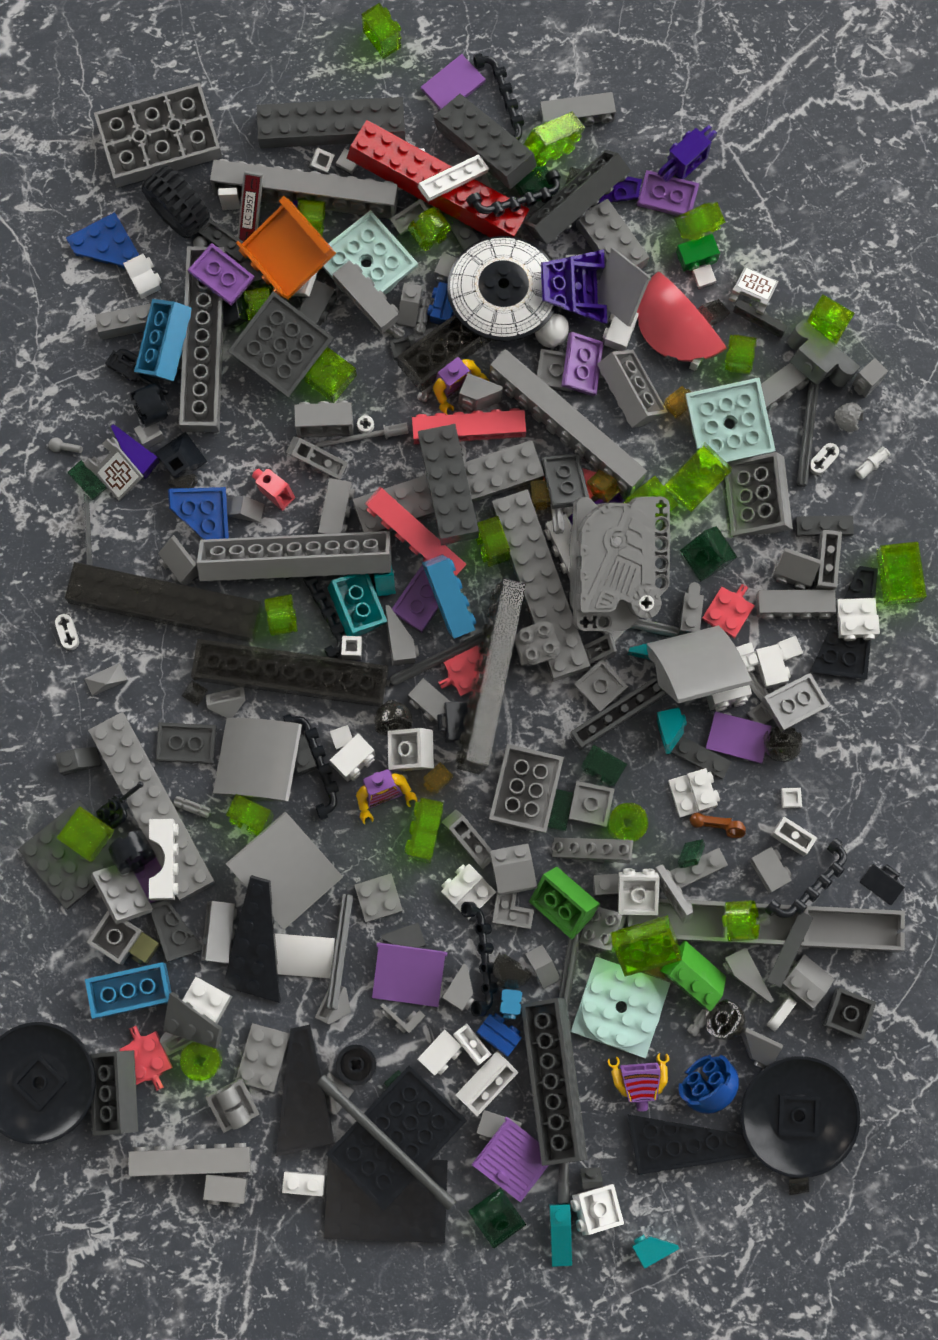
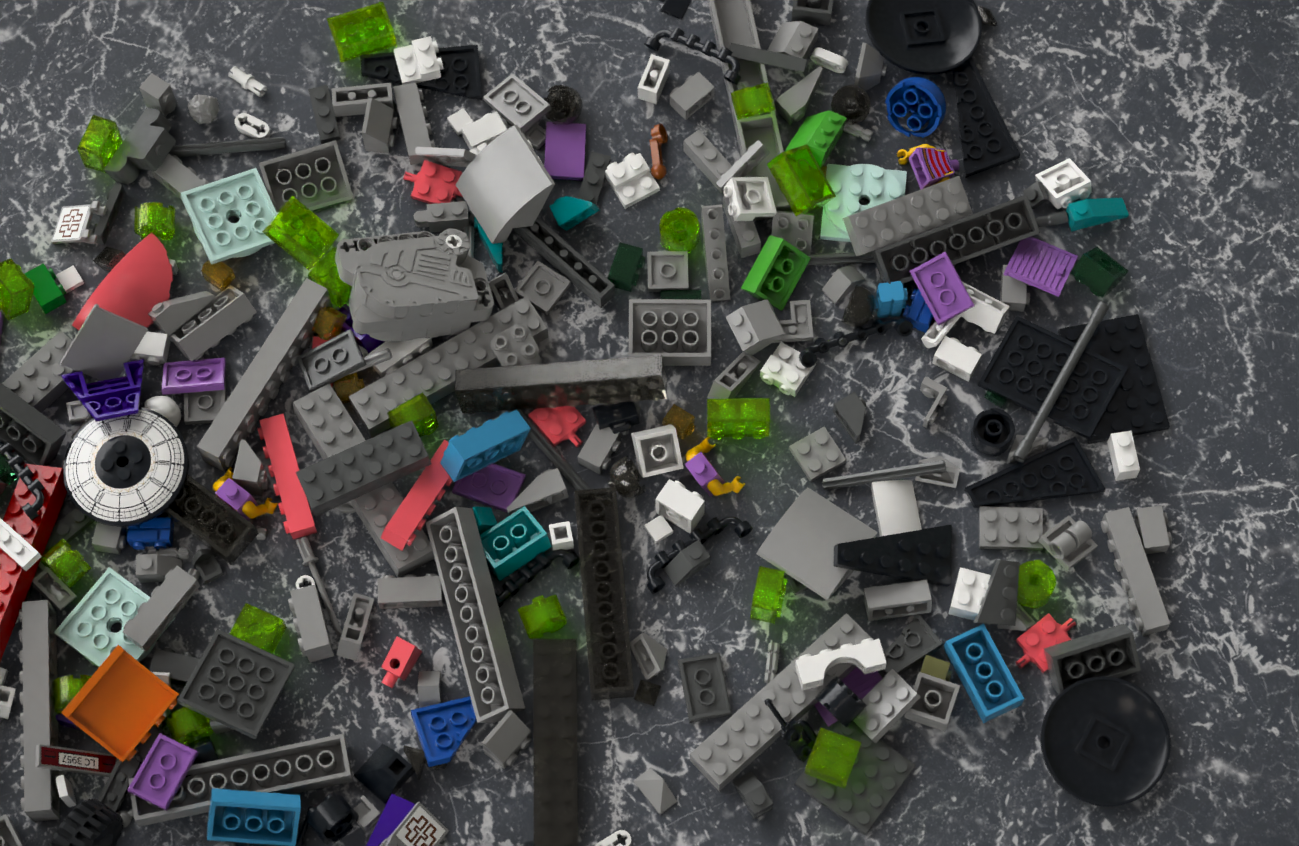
camera: 100 degrees left, 10 degrees down
light grey slope [213,718,302,801] -> none
medium lavender piece [372,943,447,1007] -> none
light grey slope [442,964,474,1011] -> none
teal slope [631,1234,680,1269] -> none
clear green tile [678,839,705,868] -> none
clear green slope [680,526,737,582] -> none
white tile [780,788,802,808] -> none
none -> light grey slope [148,291,216,336]
none -> light grey tile [415,147,477,167]
none -> light grey brick [843,176,973,256]
none -> medium lavender tile [910,252,975,326]

